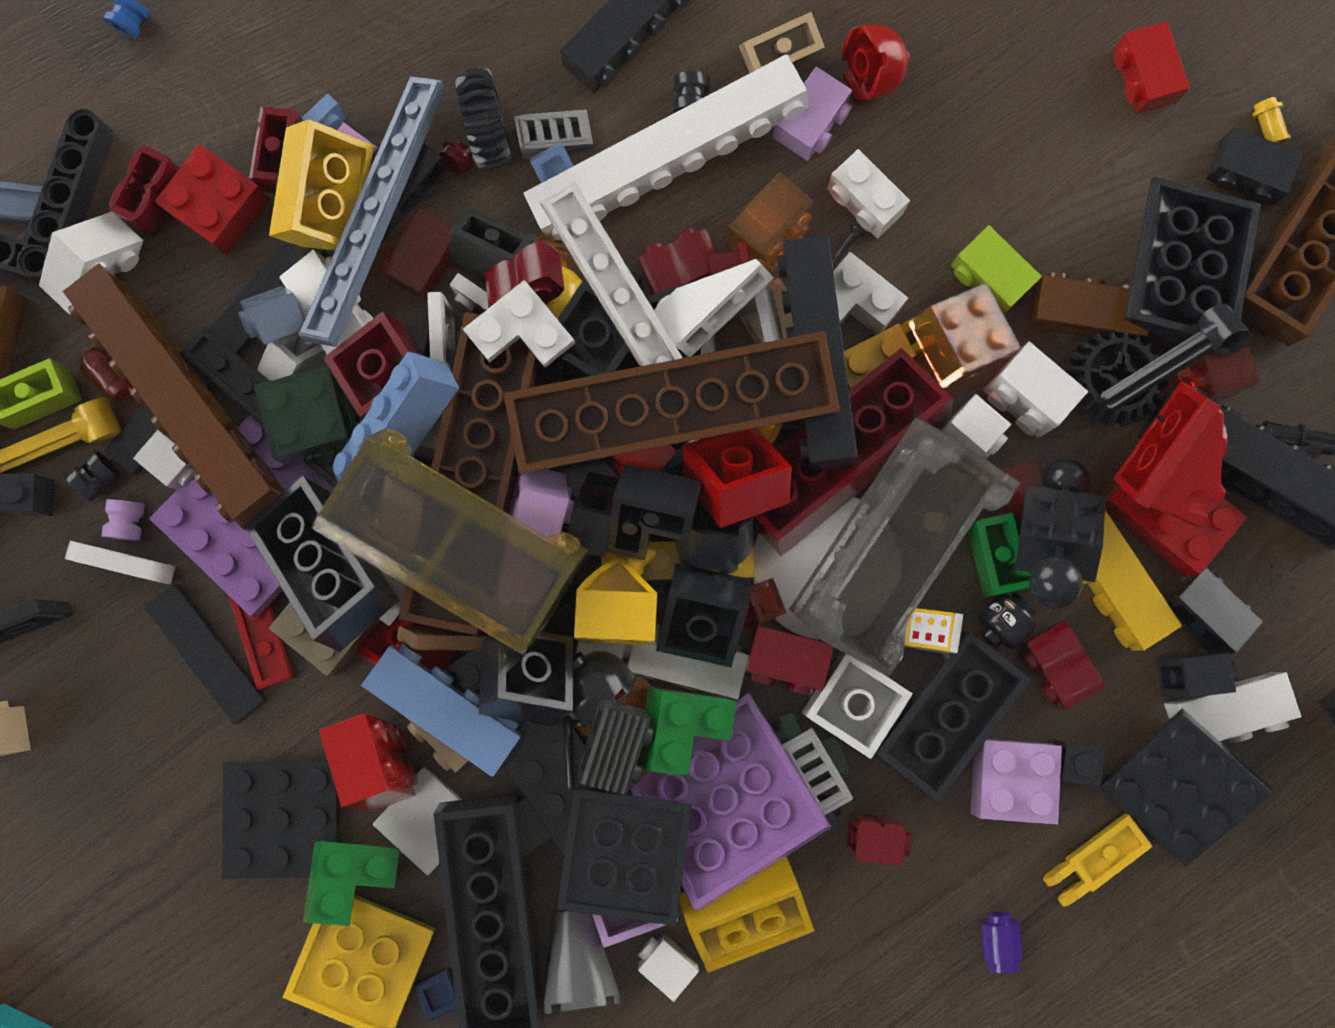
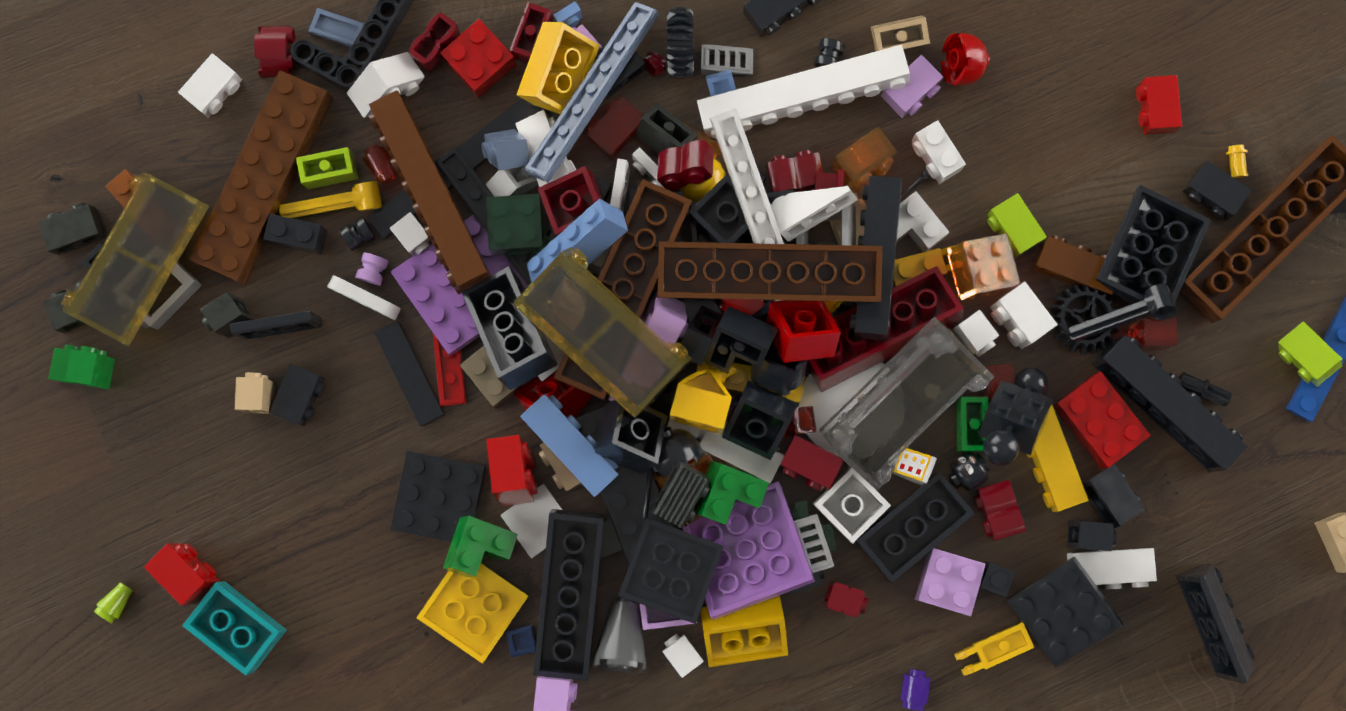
camera: 15 degrees right, 0 degrees up
medium nougat tile [397,625,486,651] -> none
white plate [463,280,575,367] -> none
red piece [1113,381,1228,527] -> none
none -> black brick [269,364,326,426]

